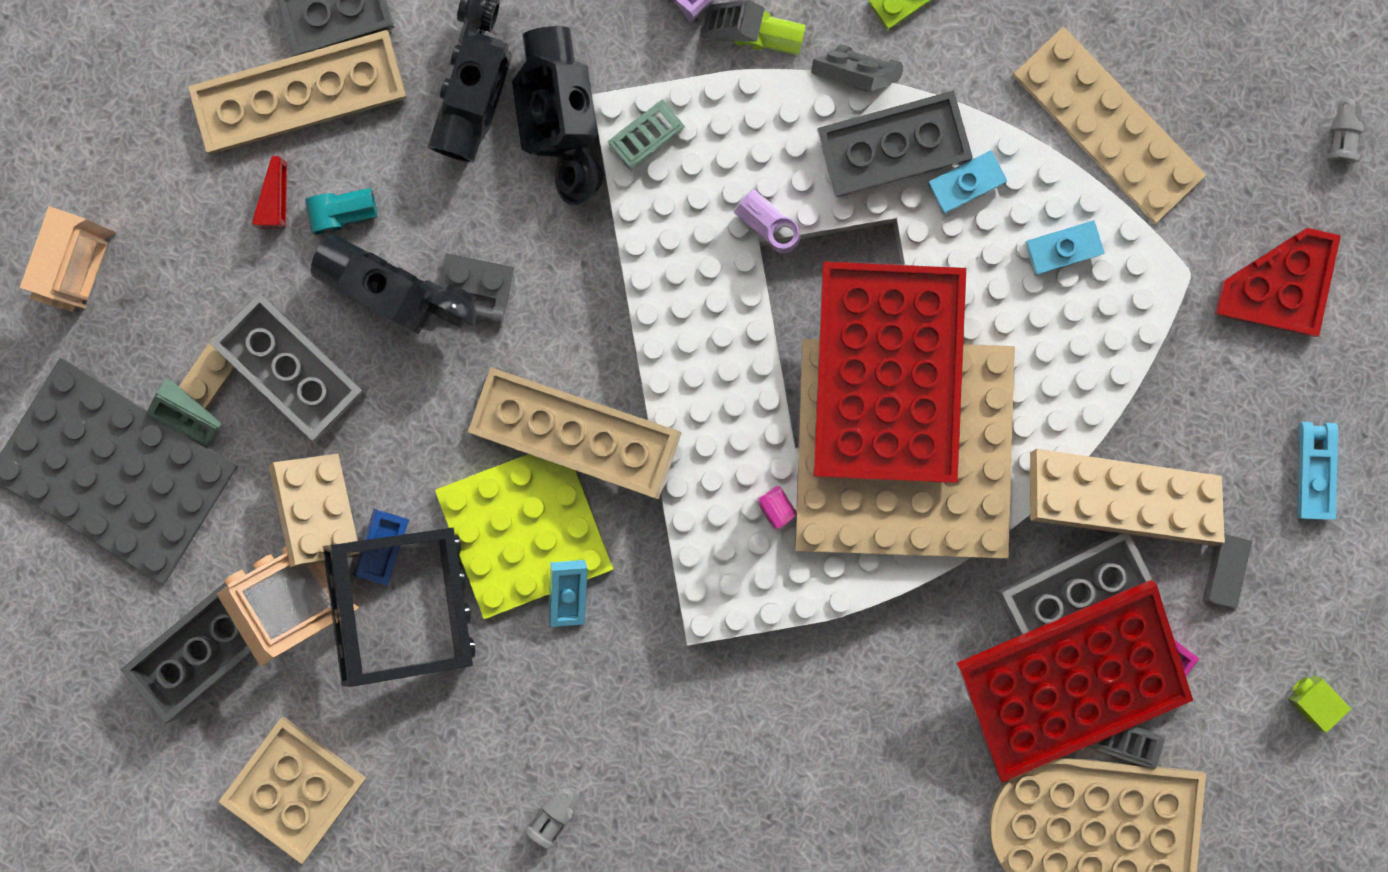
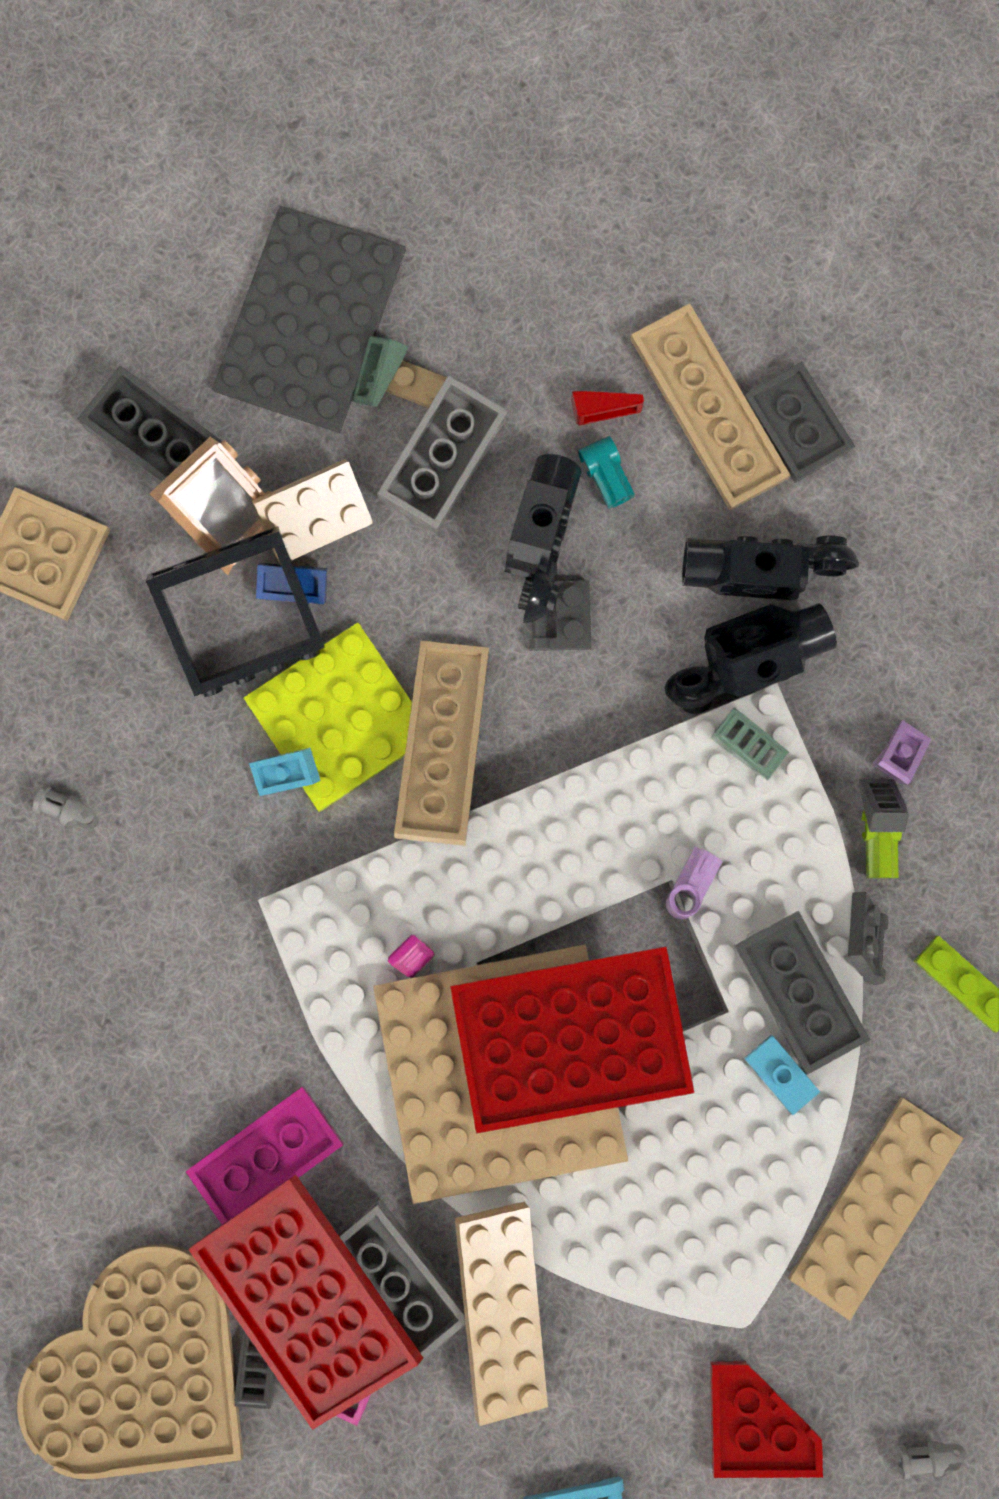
camera: 75 degrees right, 5 degrees down
light nougat window [20,206,117,312] -> none
medium azure plate [1025,220,1105,275] -> none
dark grey slope [1203,534,1252,608] -> none
none -> dark pink plate [186,1086,344,1225]

